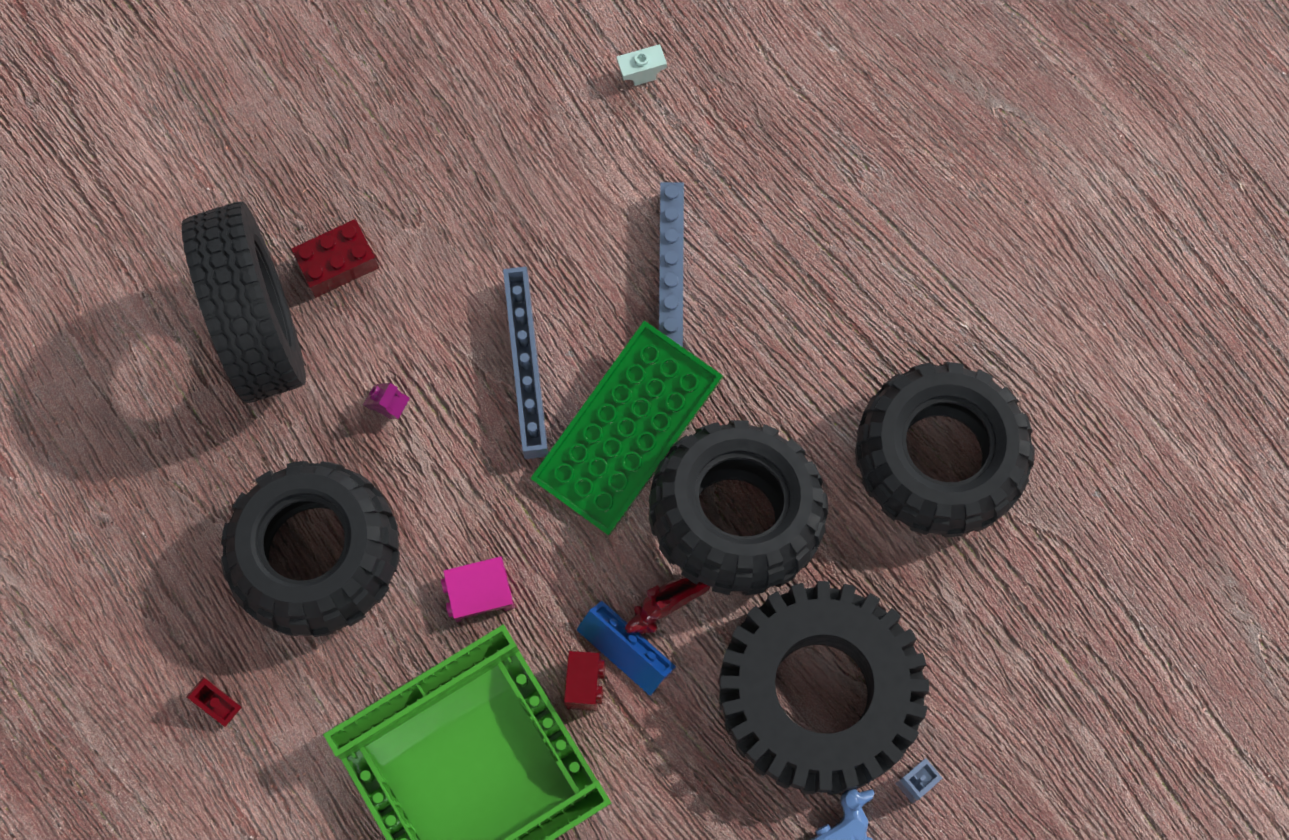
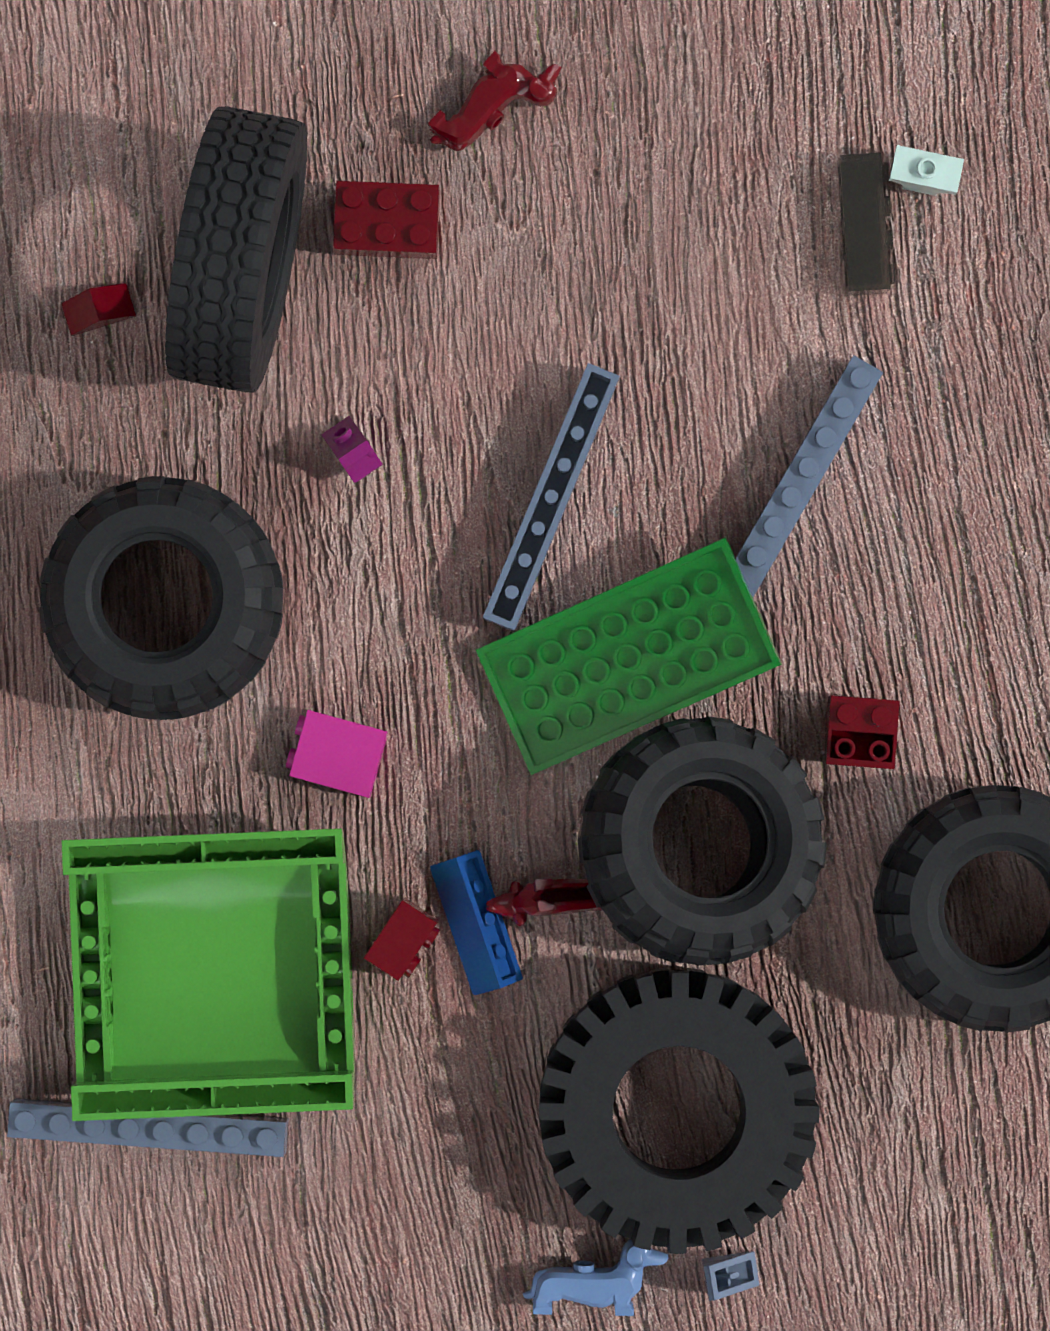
camera: 30 degrees right, 15 degrees up
none -> dark red slope [61,283,136,336]
none -> dark red animal [428,50,562,151]
none -> dark red slope [825,695,900,769]
none -> clear smoke brick [837,153,895,296]

